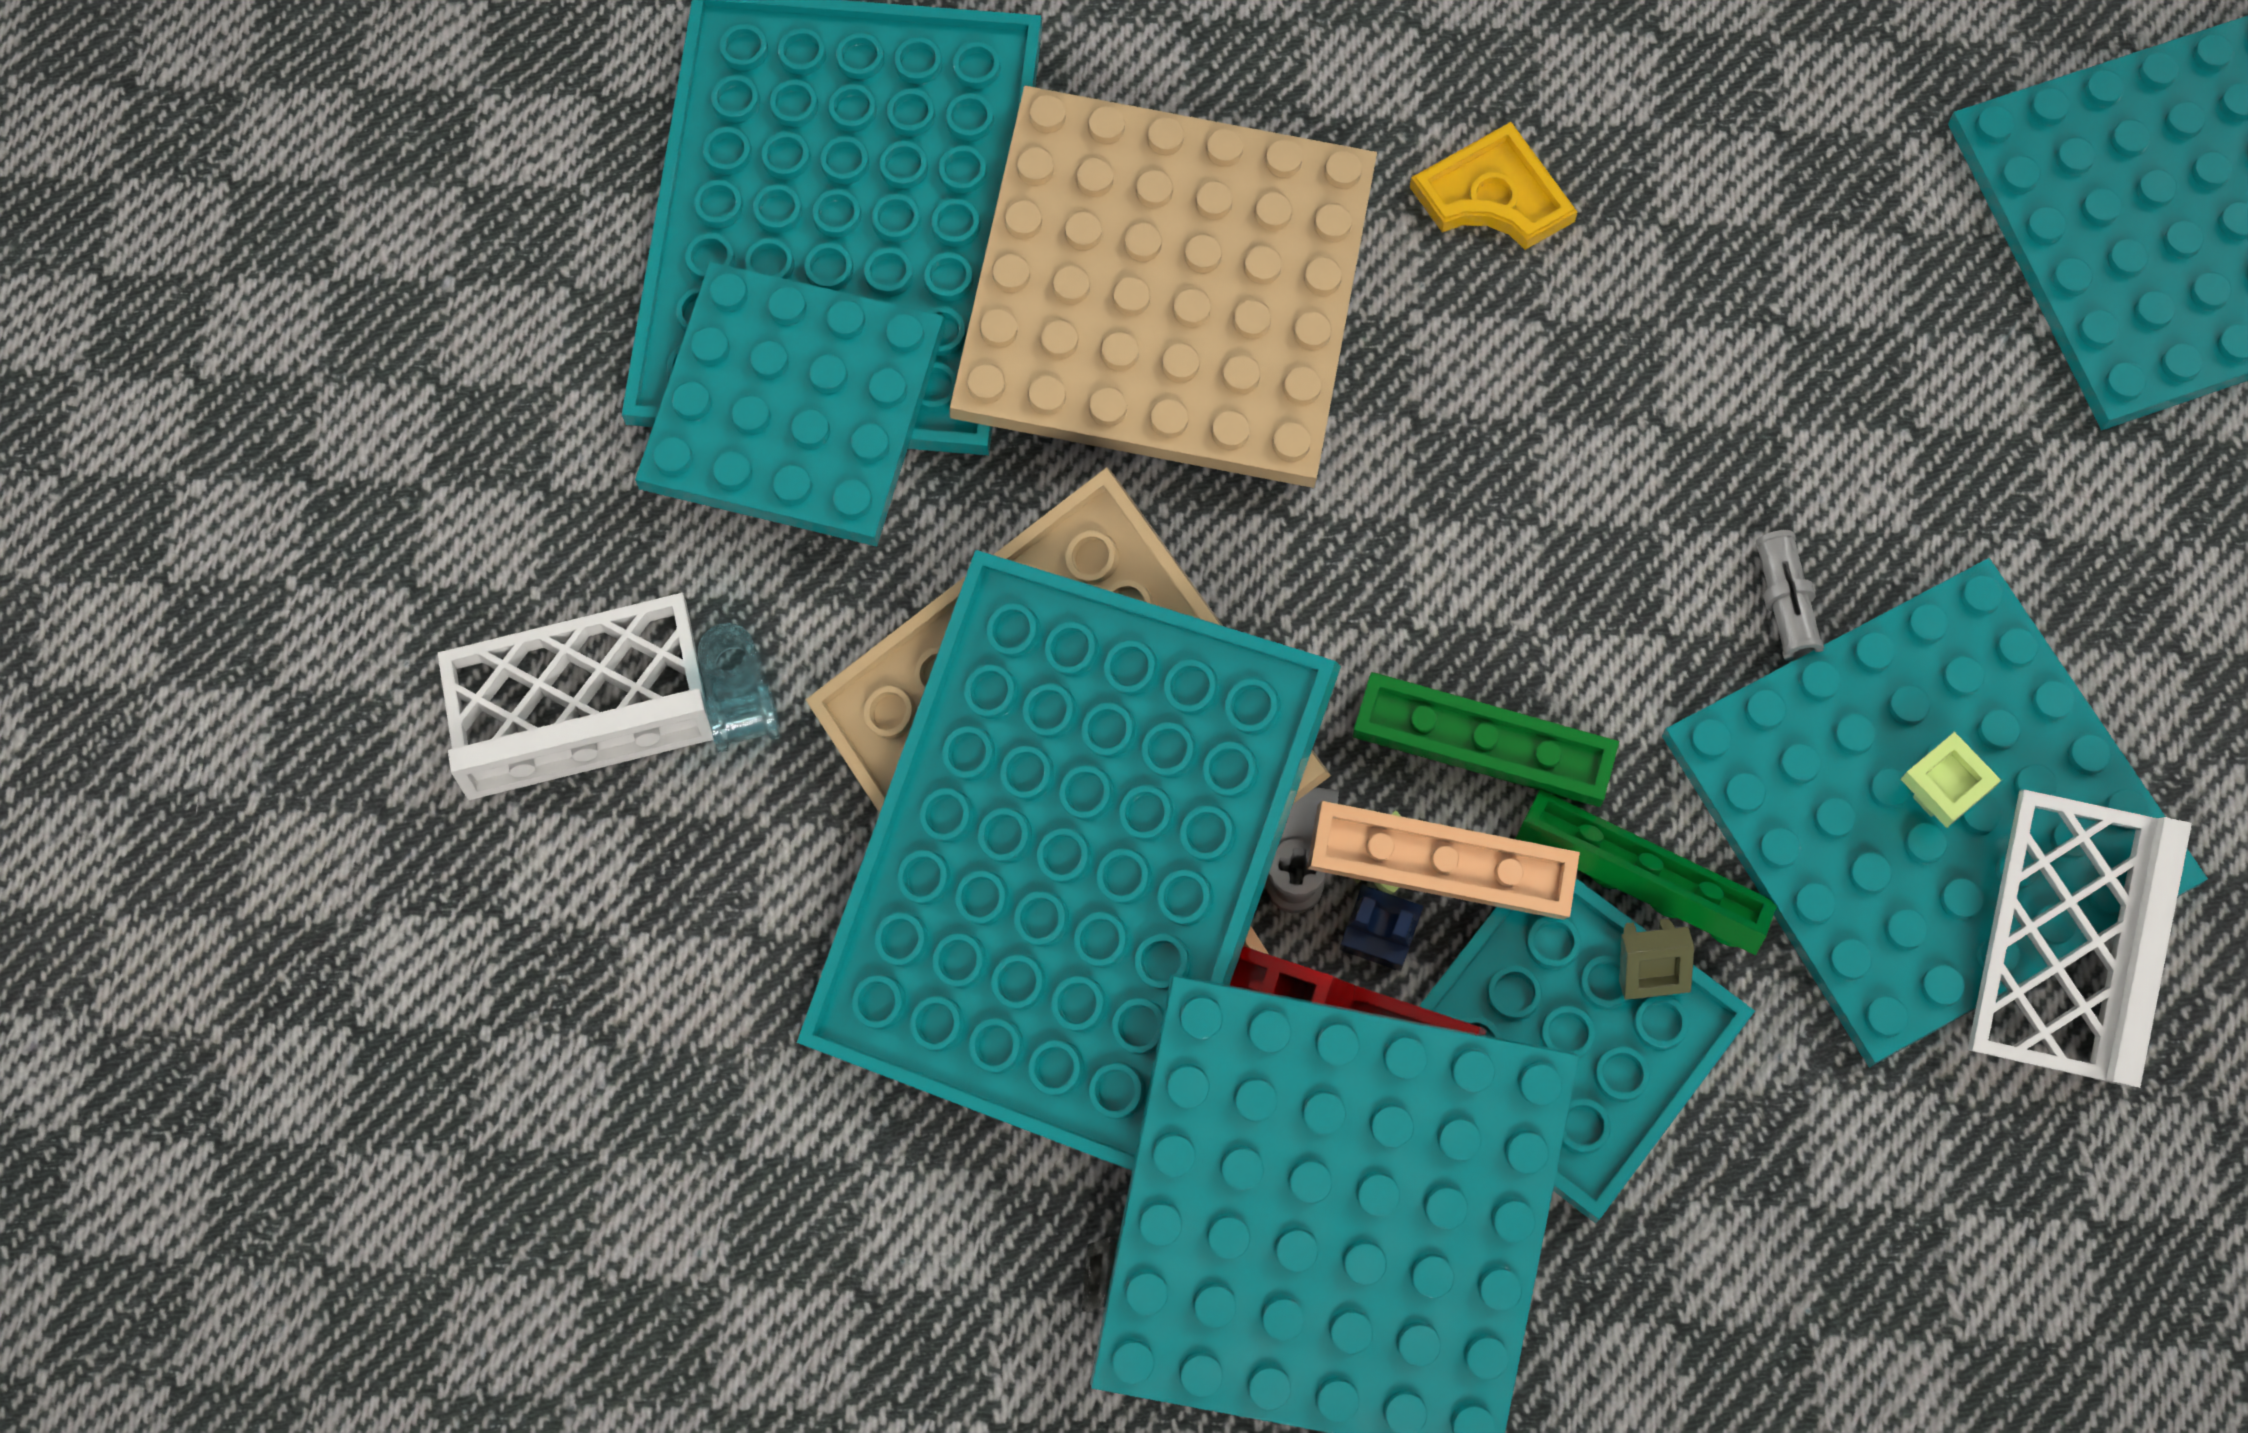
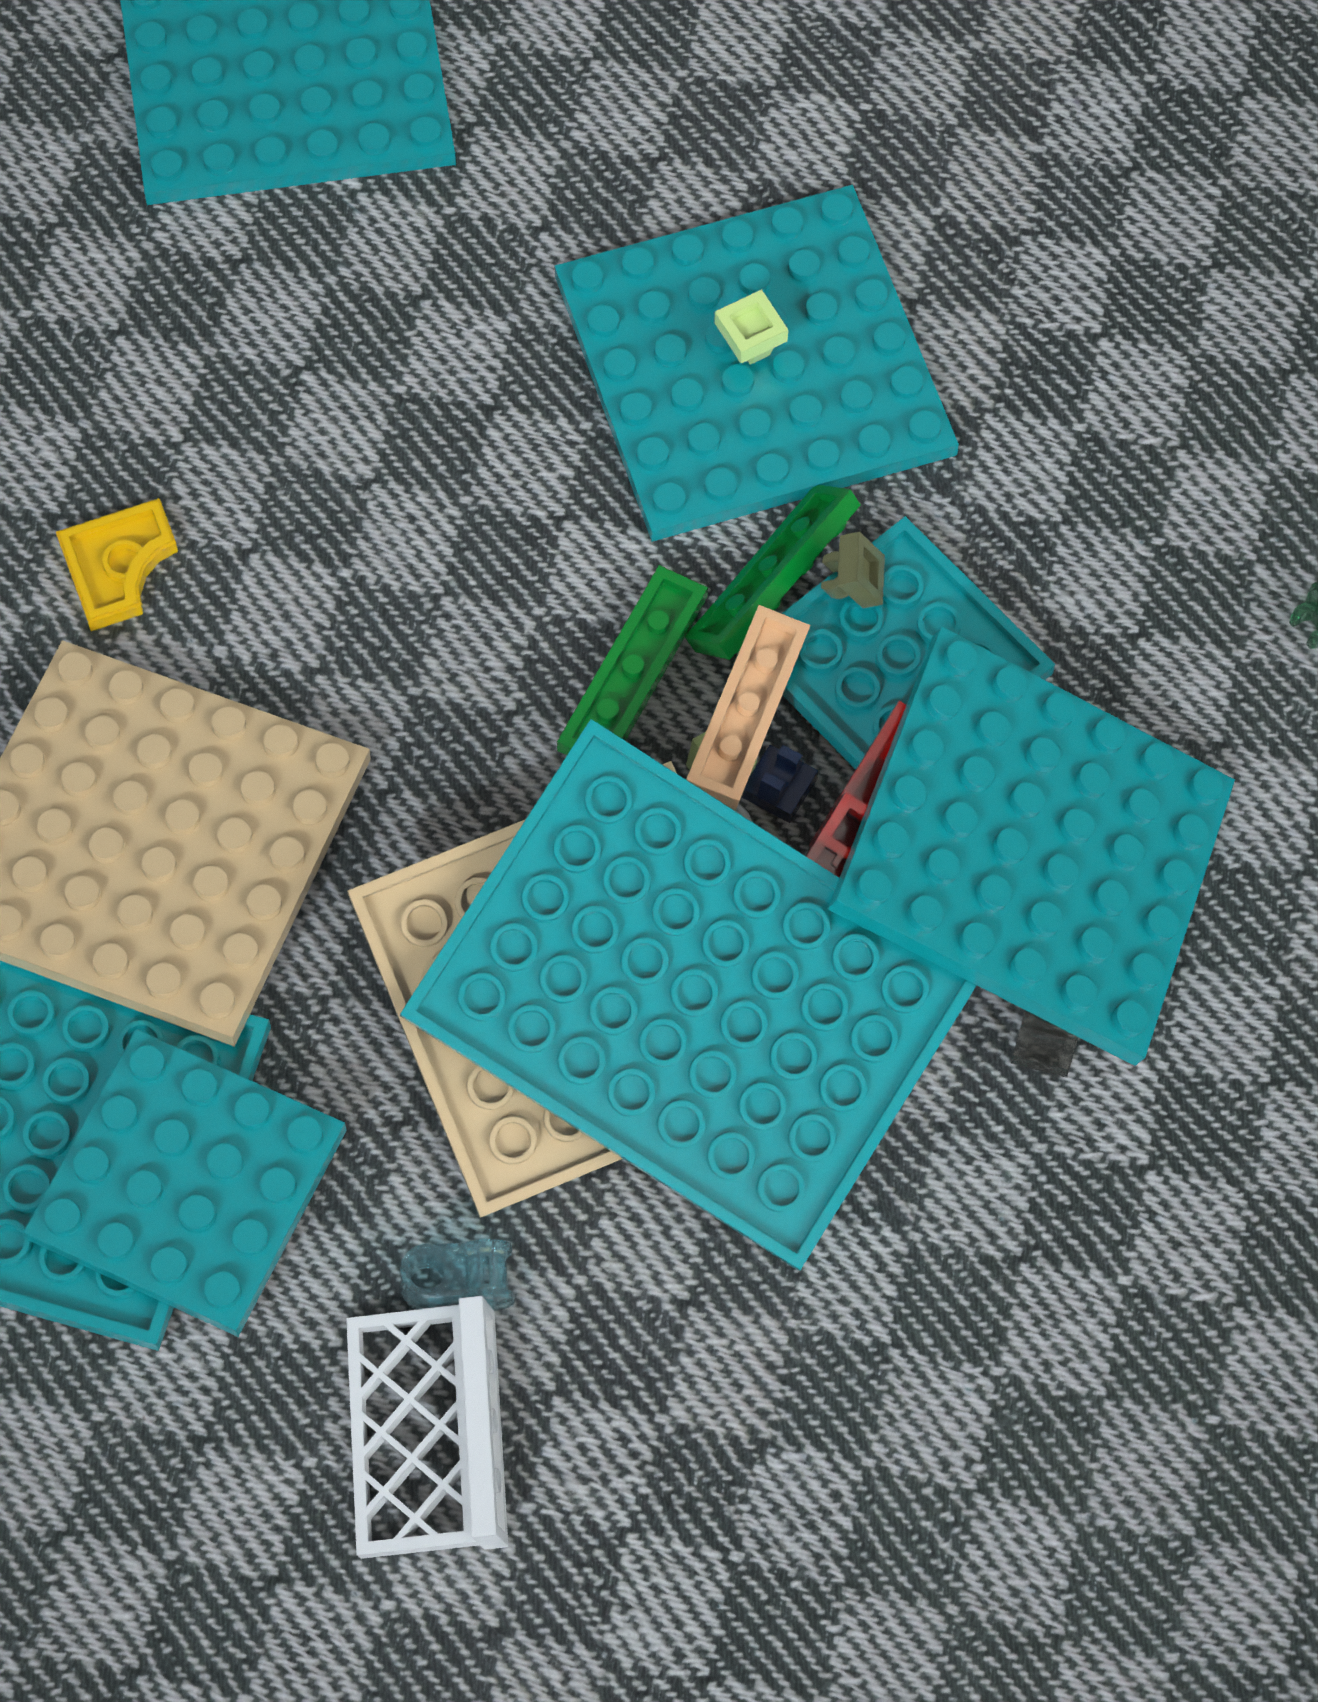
camera: 85 degrees left, 5 degrees down
light grey pin [1755,530,1824,661] -> none
white fence [1968,790,2192,1088] -> none

